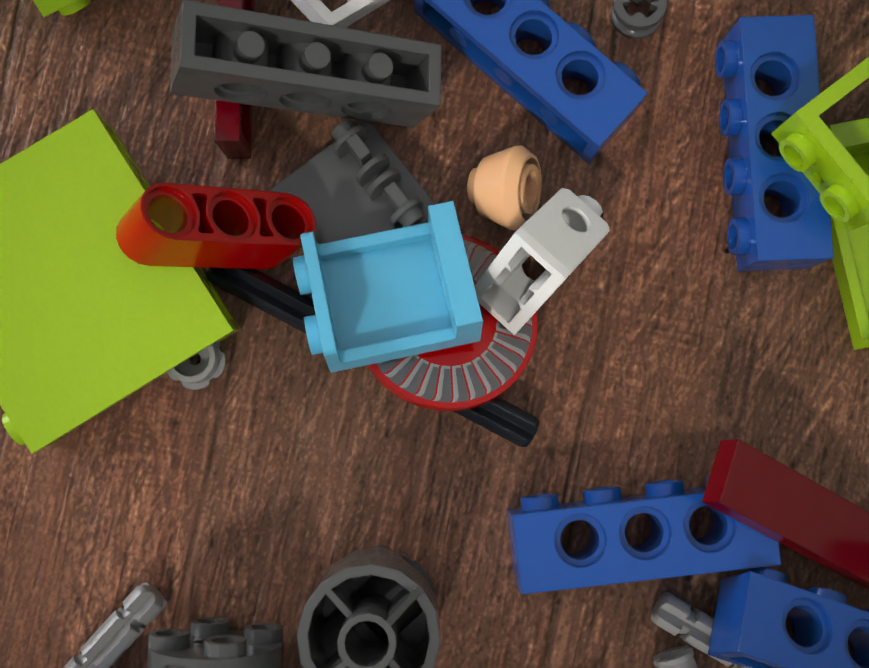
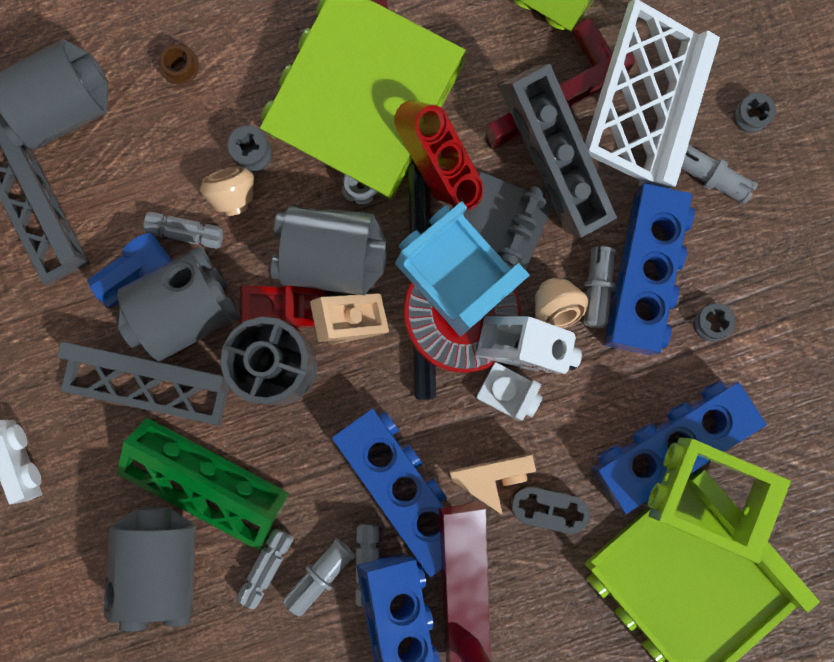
camera: 65 degrees right, 0 degrees up
none -> light nougat cone [200,166,254,216]
none -> dark grey wheel [227,125,273,173]
none -> red slope [239,285,325,328]
none -> dark grey cylinder [270,204,387,296]
none -> light nougat slope [310,294,389,345]
none -> light nougat slope [449,453,536,514]
none -> white bracket [476,362,543,421]
none -> dark grey beam [510,486,590,534]
none -> light grey axle [583,246,617,328]

